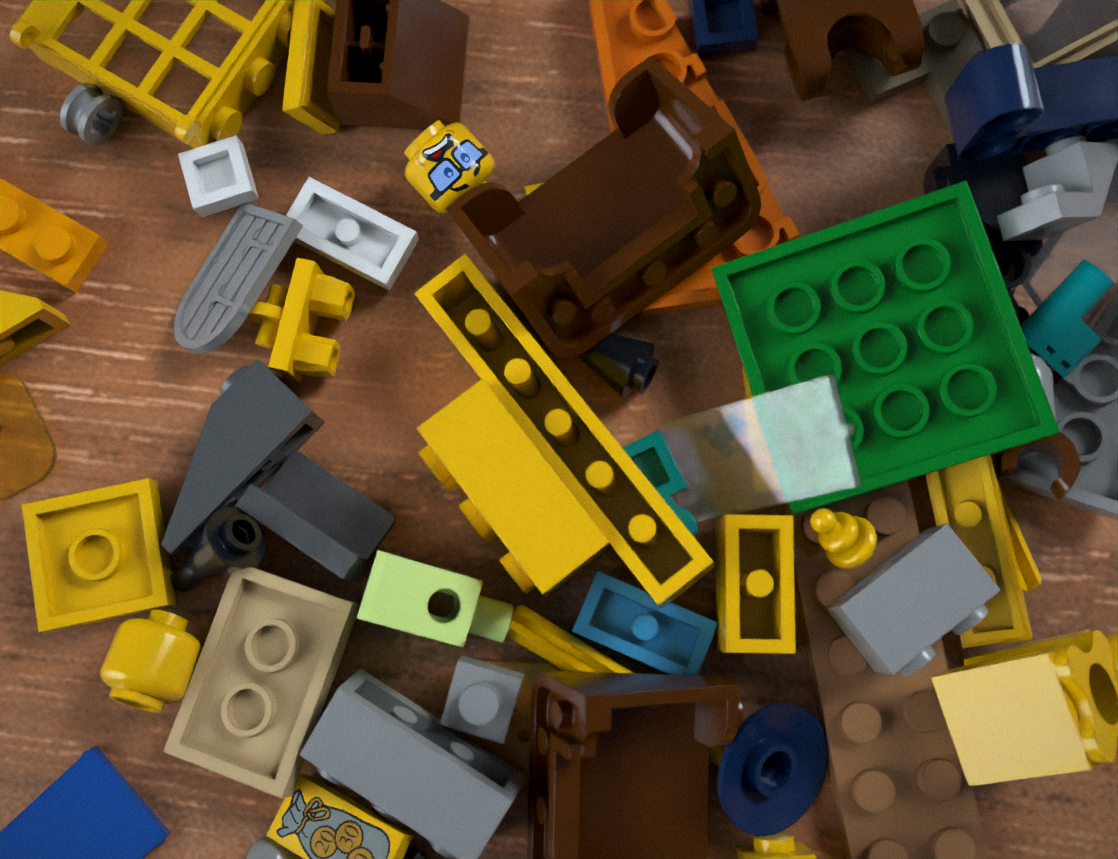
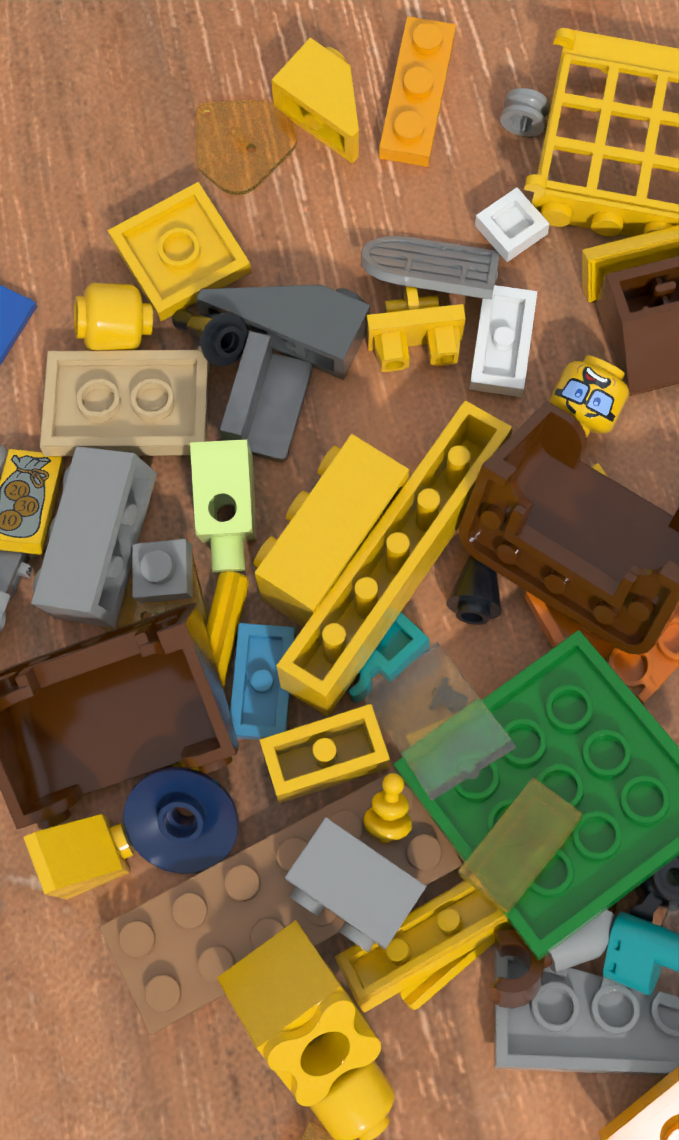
camera: 70 degrees right, 5 degrees down
none -> clear yellow tile [458,777,582,914]

